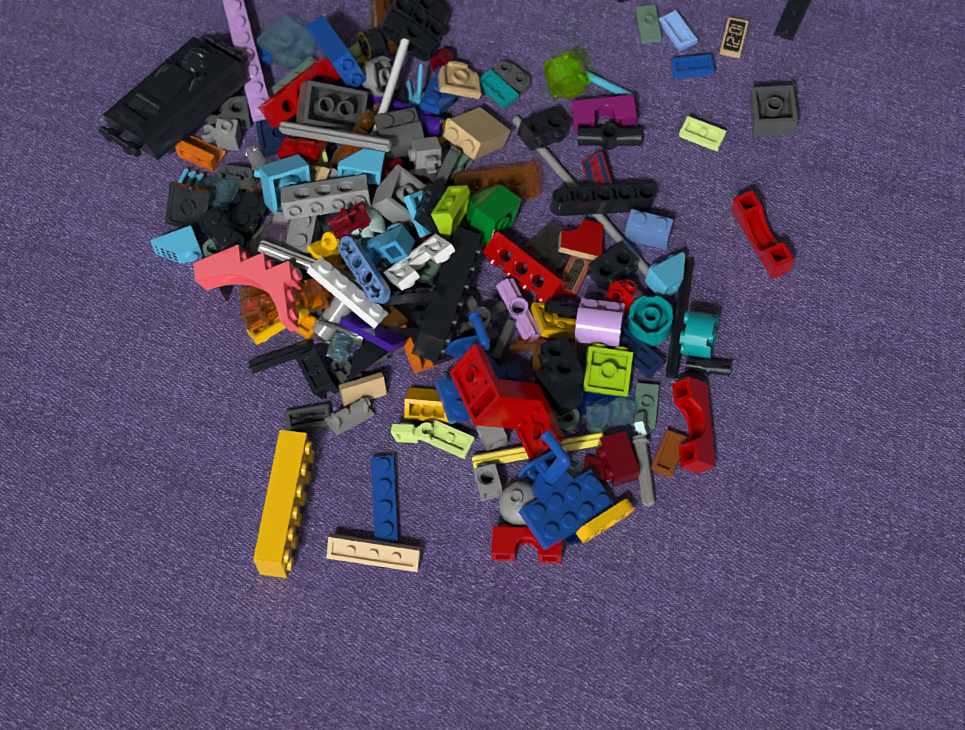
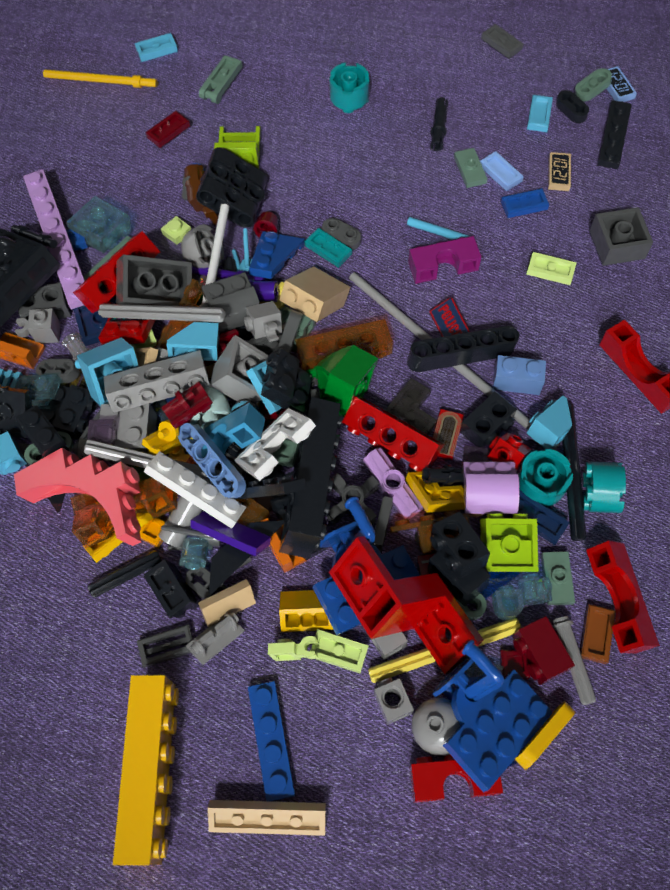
camera: 10 degrees left, 0 degrees up
blue door [306,15,367,89] -> none
black wheel [357,27,385,59] -> none
lime tile [431,185,470,241] -> none
tan tile [438,61,481,99] -> none
black brick [517,108,569,151] -> none
clear neon green brick [543,51,590,99] -> none
red tile [558,219,603,260] -> none
black piece [578,123,641,150] -> none
light aqua tile [634,412,648,435] -> none
black pin [685,357,731,377] -> none

